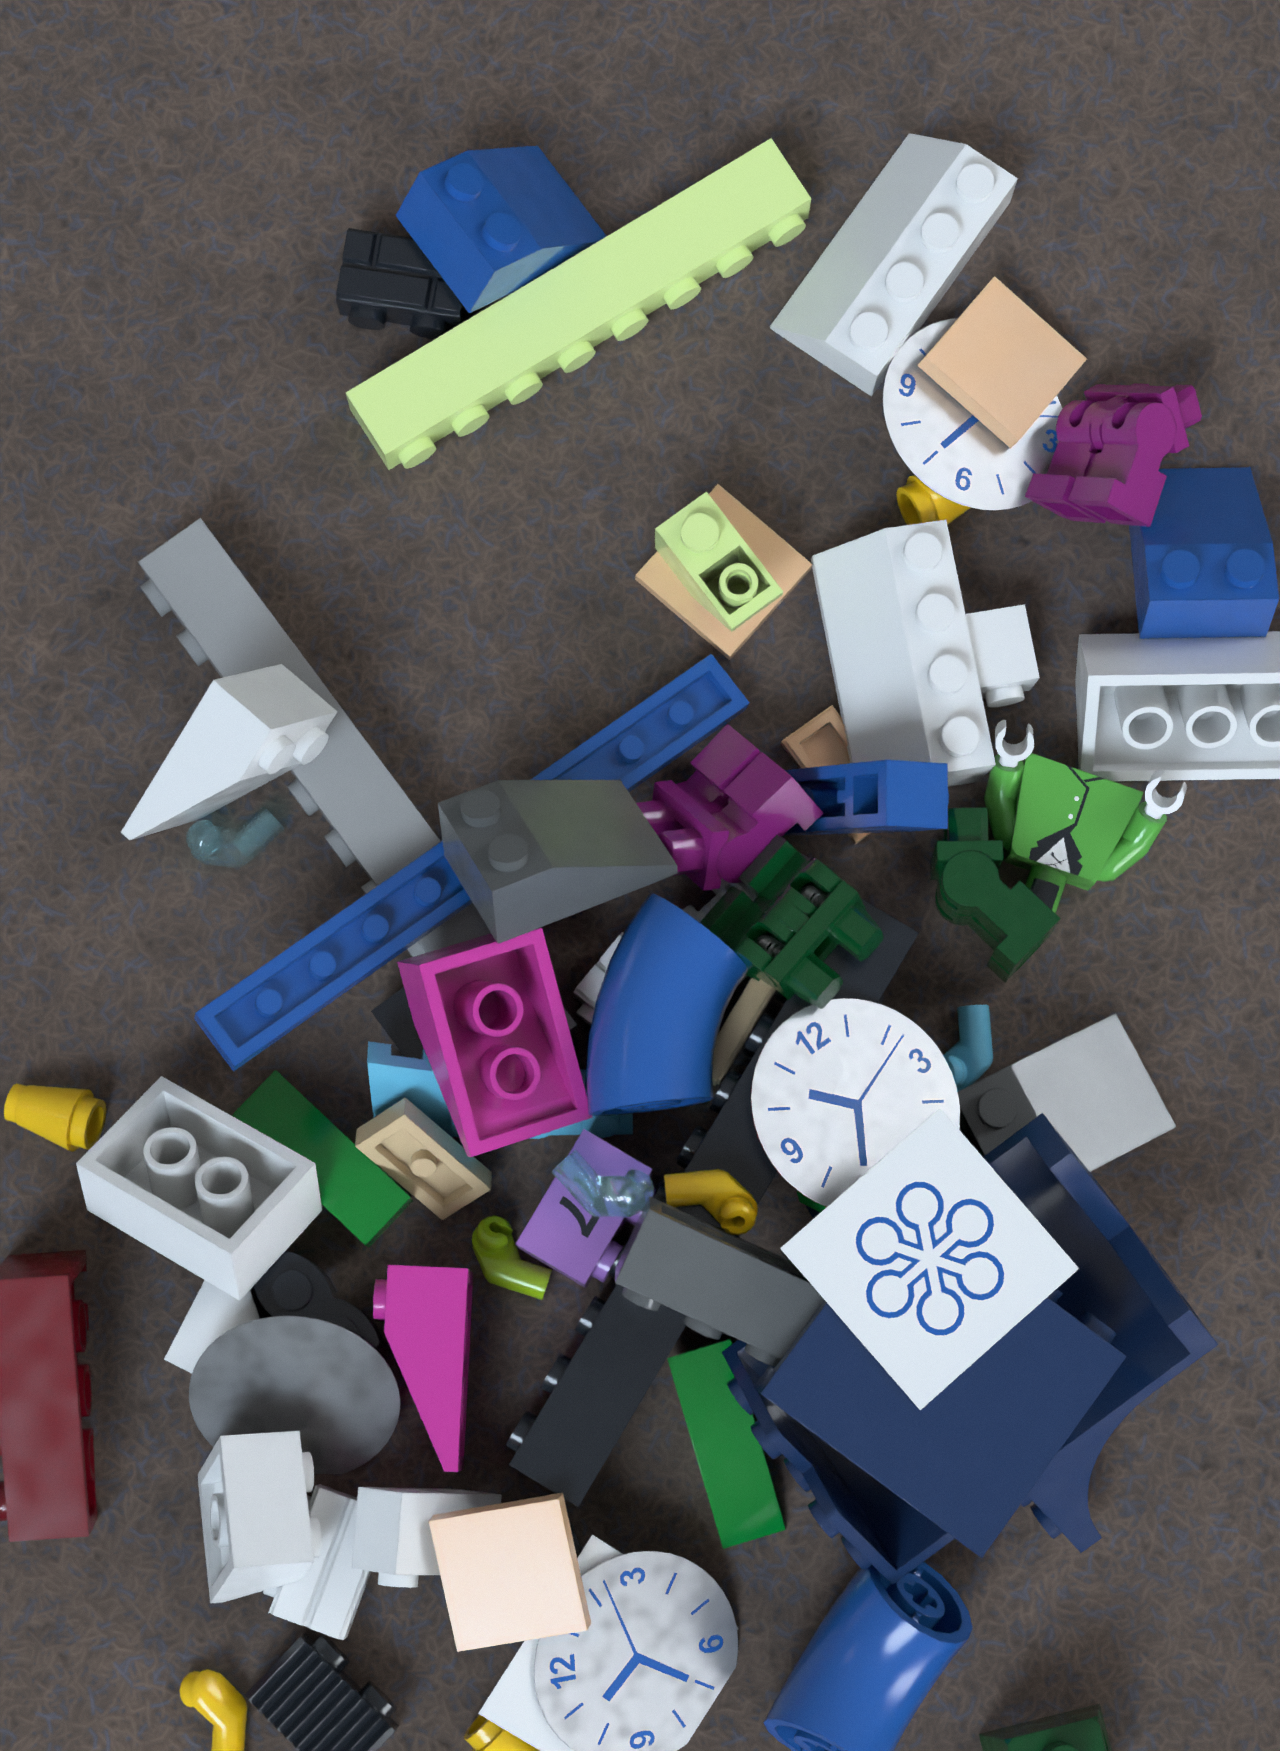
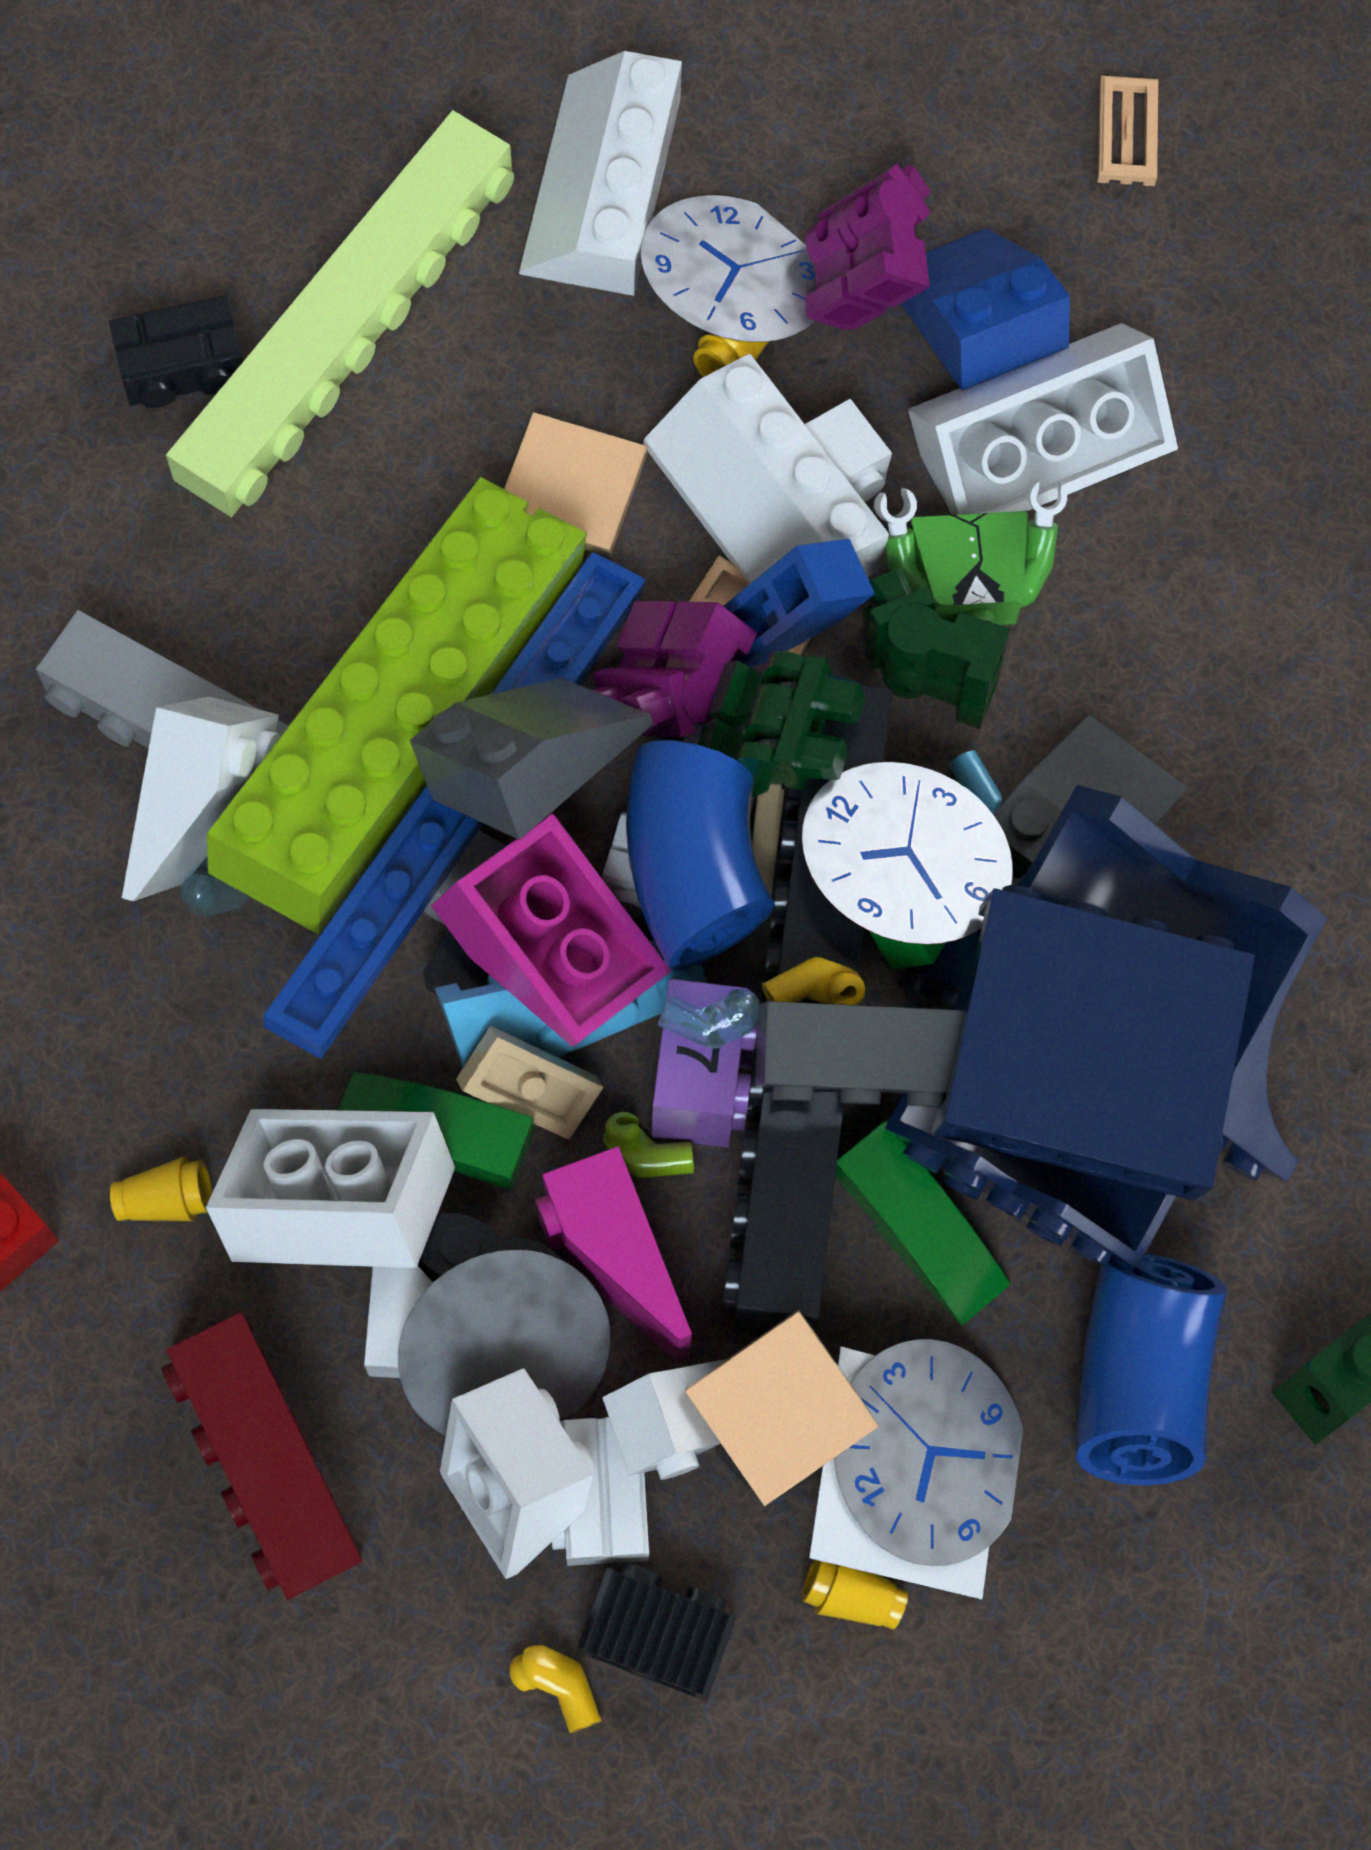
camera: 25 degrees left, 10 degrees down
blue slope [396,145,607,313] -> none
yellowish green slope [655,491,783,632] -> none
white sticker [780,1108,1079,1410] -> none
light nougat tile [917,276,1087,449] -> none
none -> lime piece [207,477,587,935]

